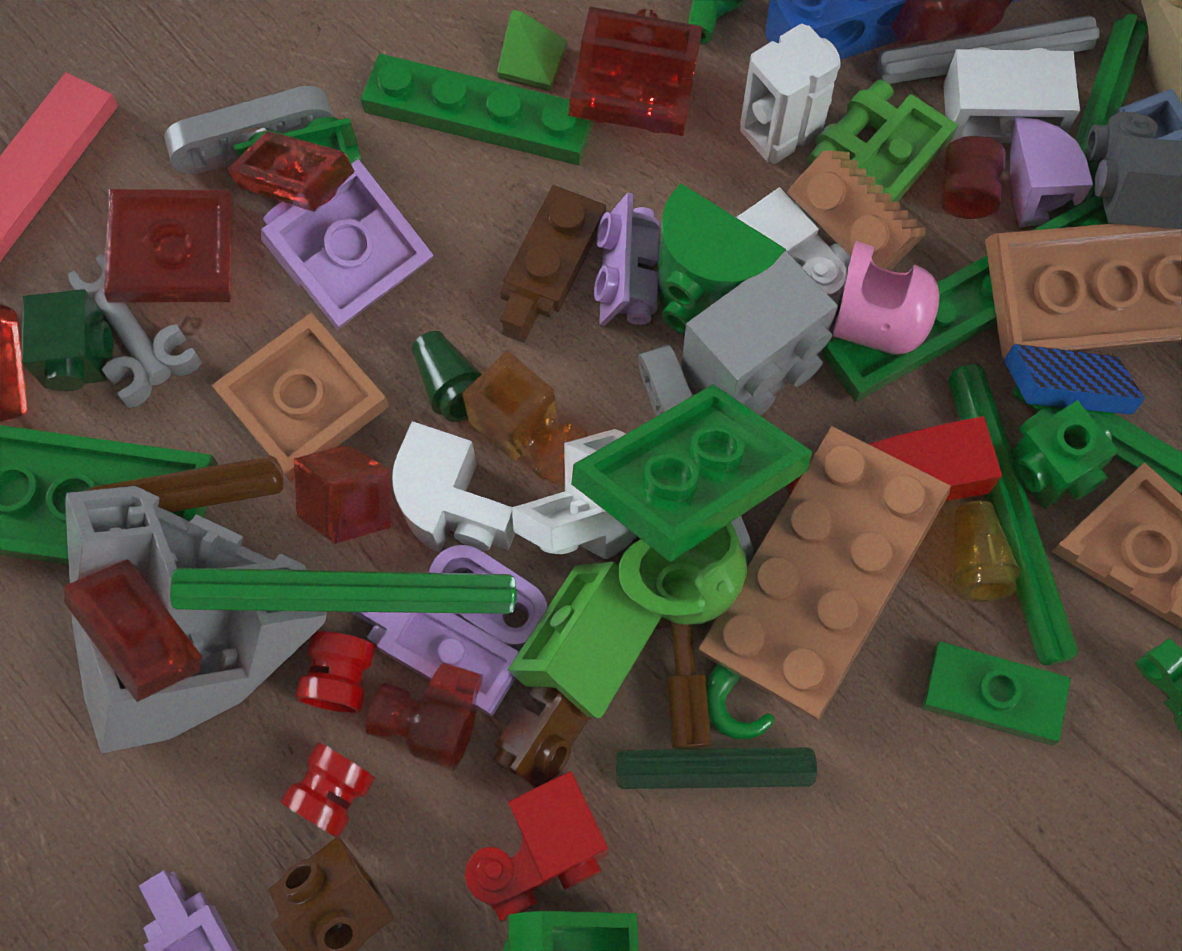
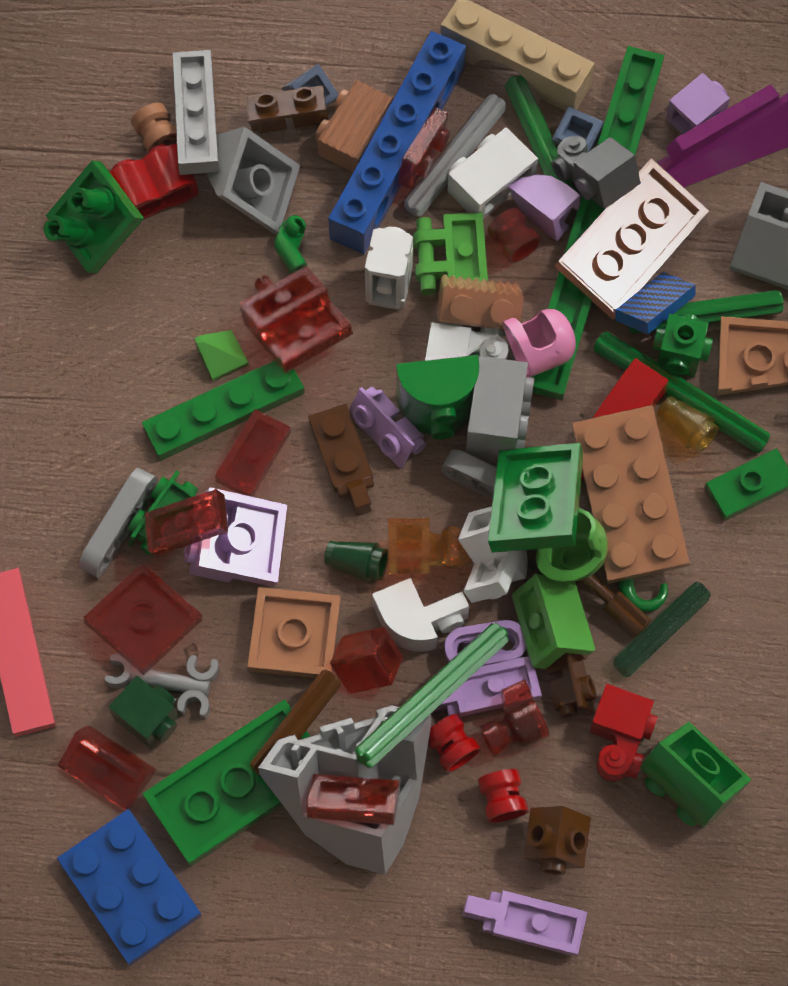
camera: 45 degrees left, 0 degrees up
none -> clear red plate [215,409,291,497]

